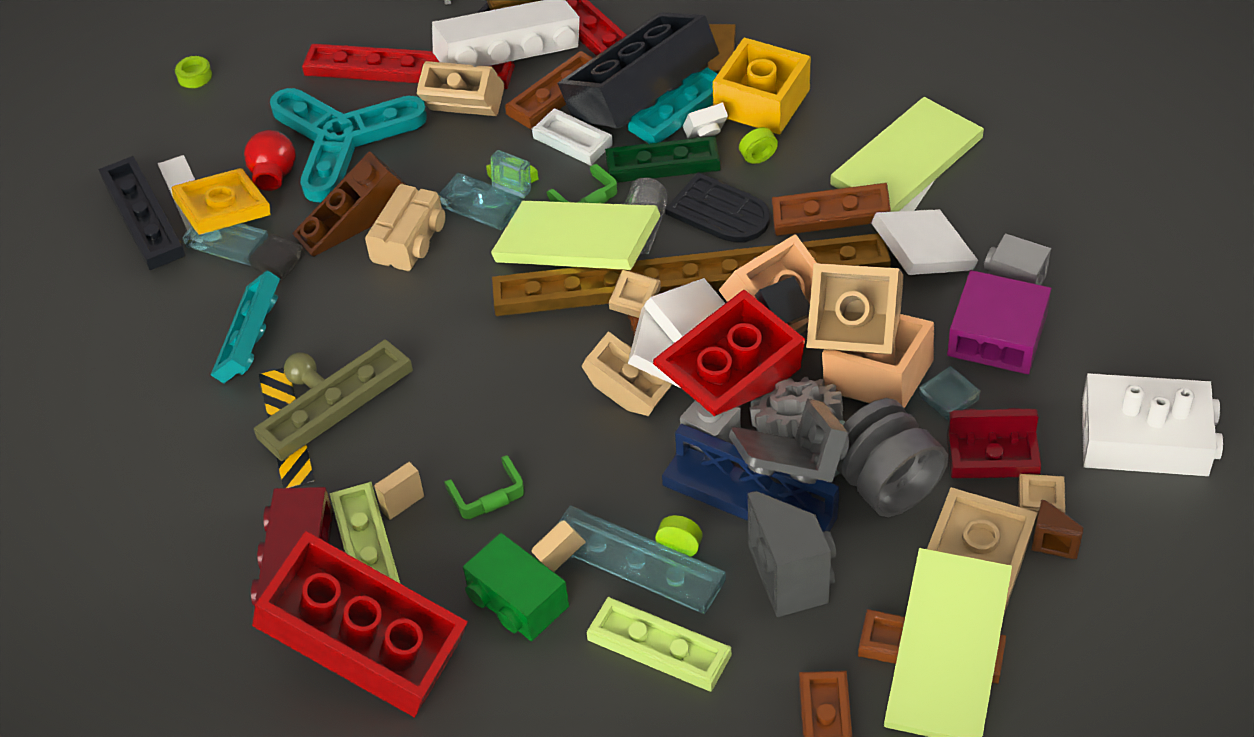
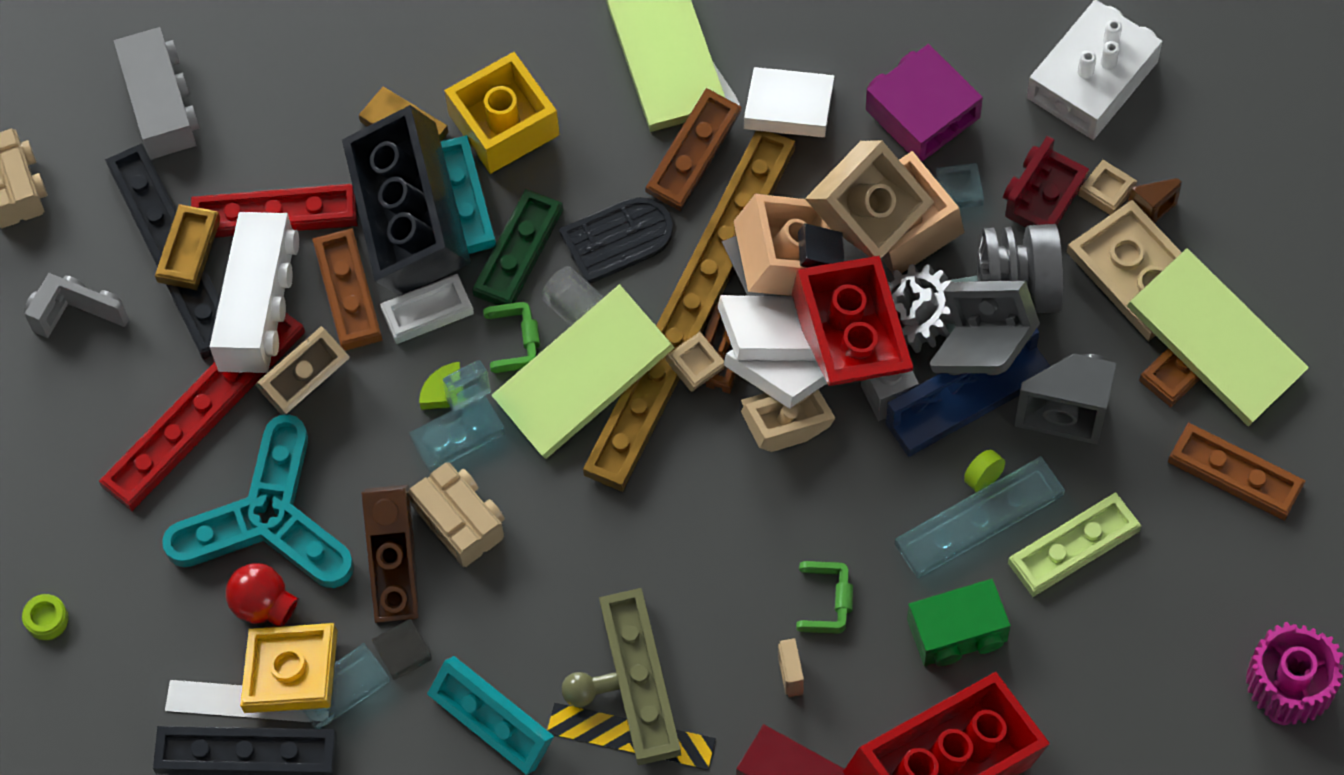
camera: 60 degrees left, 15 degrees up
yellowish green tile [329,482,400,583] -> none
tan tile [531,520,586,572] -> none
white plate [683,103,728,139] -> none
lime tile [739,127,778,164] -> none
light grey brick [984,233,1051,285] -> none

